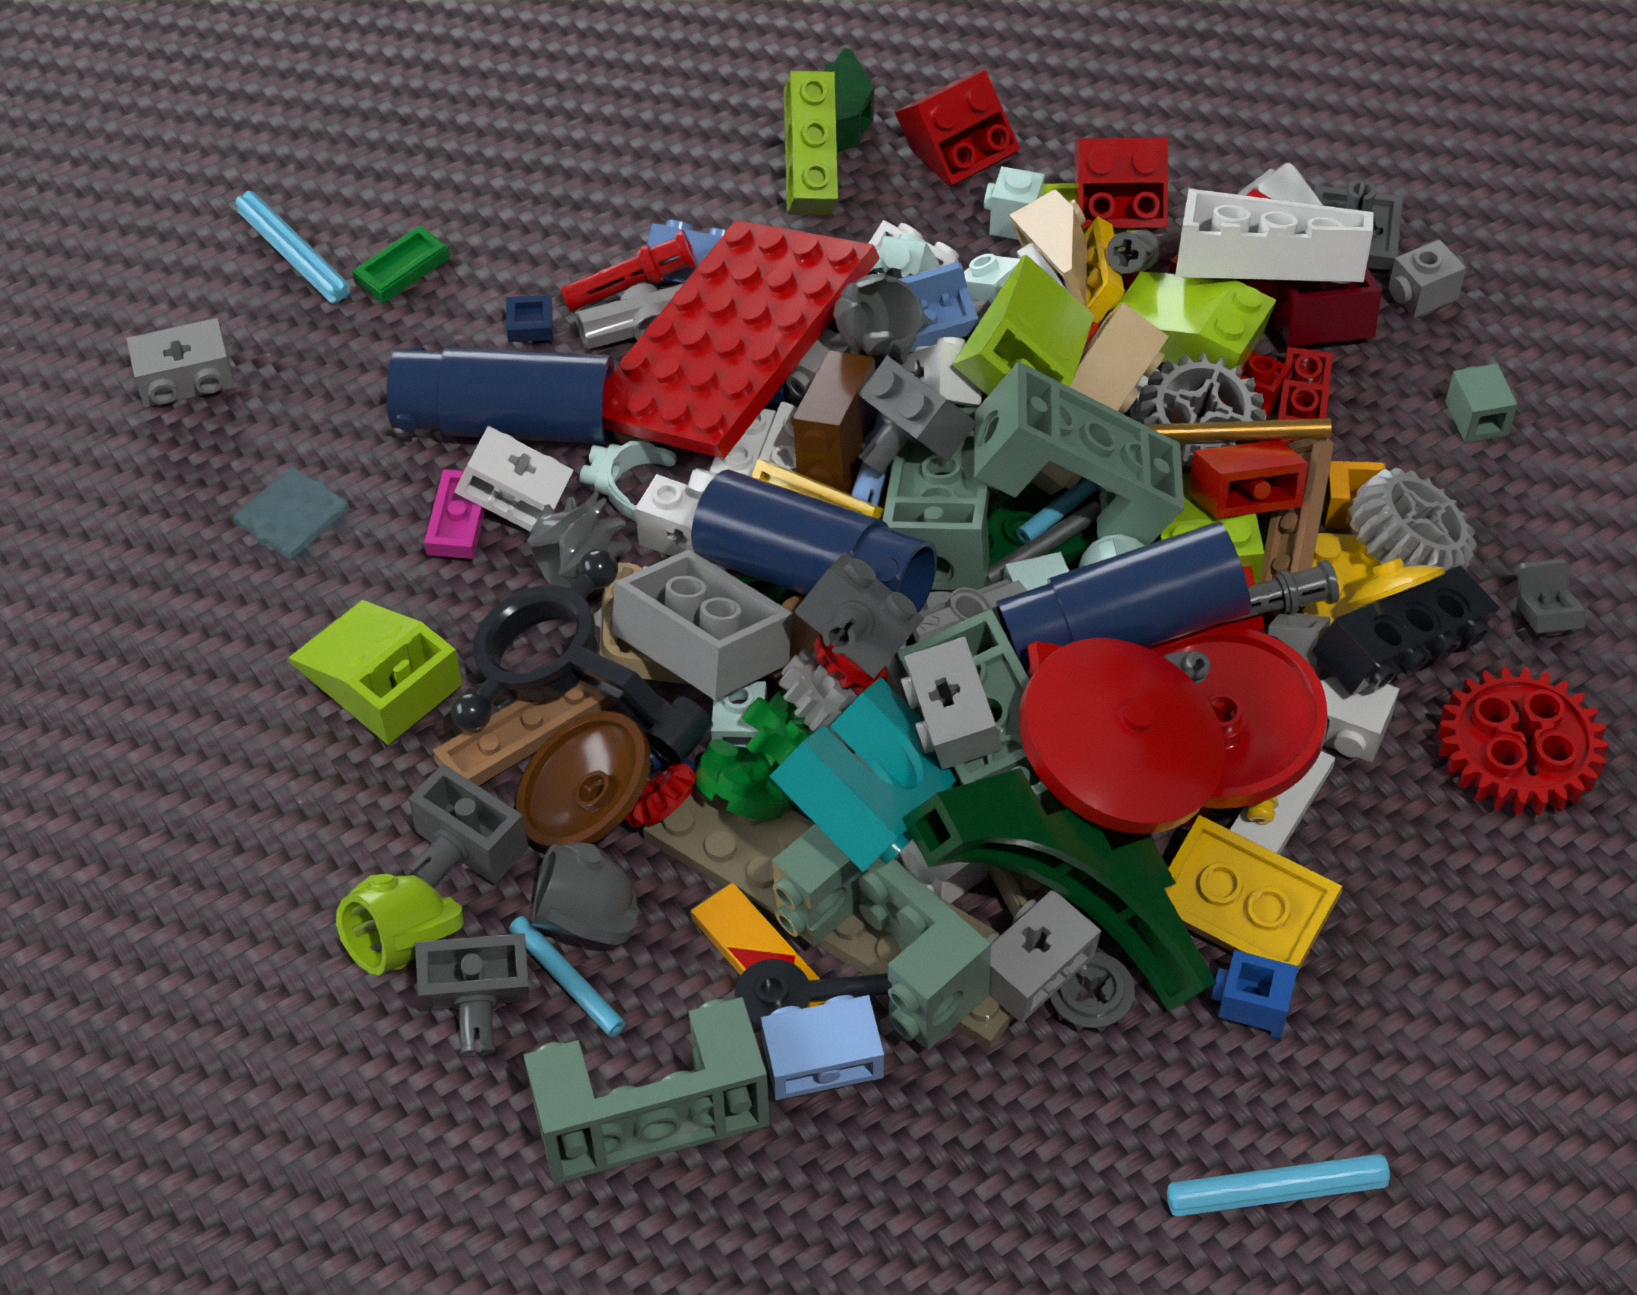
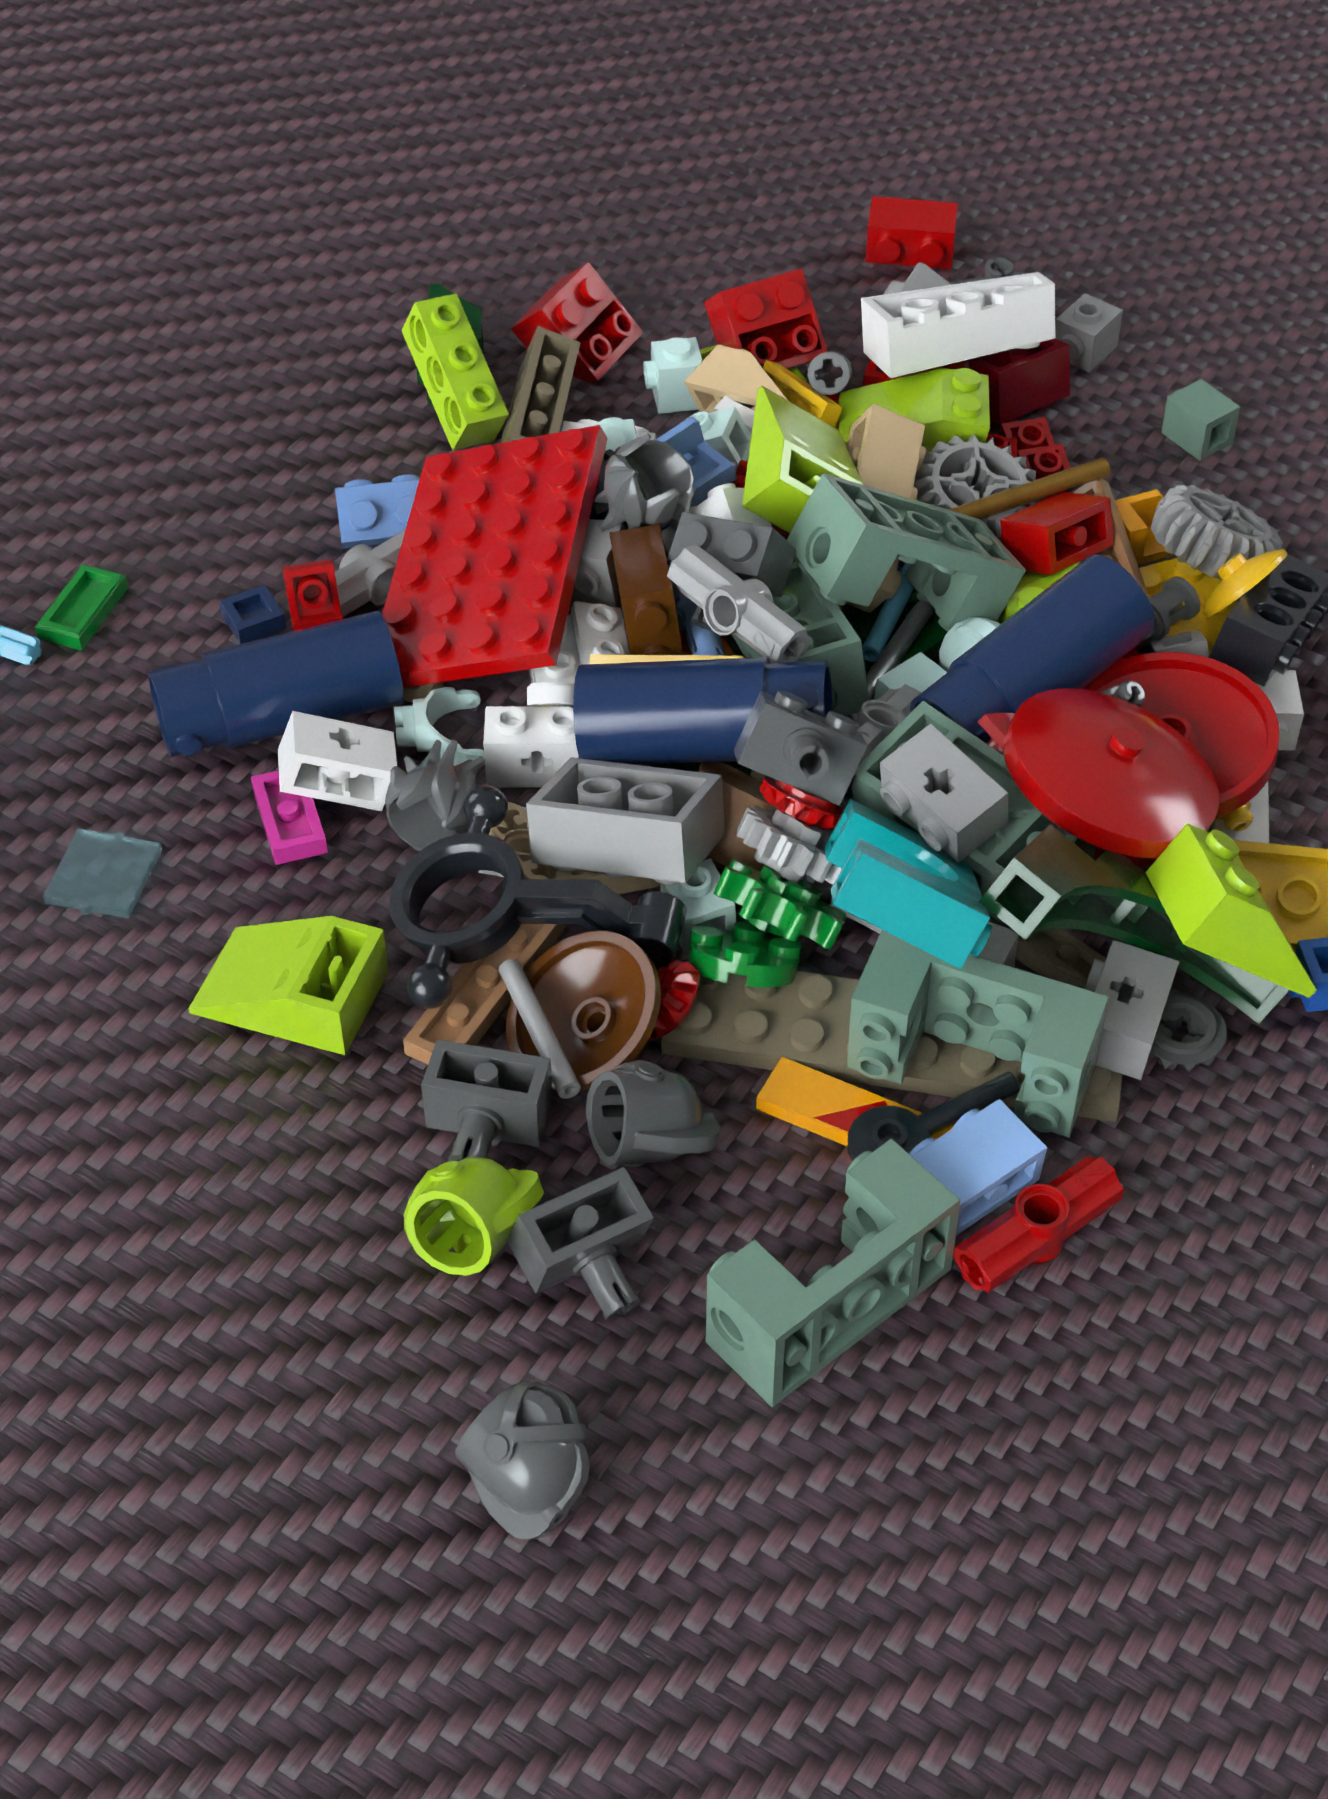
camera: 25 degrees left, 5 degrees down
medium azure piece [509,916,626,1037] -> none
red pin [561,230,698,313] -> none
none -> red slope [282,559,343,631]
none -> dark grey helmet [455,1381,590,1540]
none -> light grey piece [499,959,581,1099]
none -> dark tan brick [500,326,580,443]
none -> light grey piece [667,545,812,663]
none -> red brick [866,196,958,269]
none -> red piece [954,1156,1124,1293]
none -> lime slope [1145,823,1317,998]

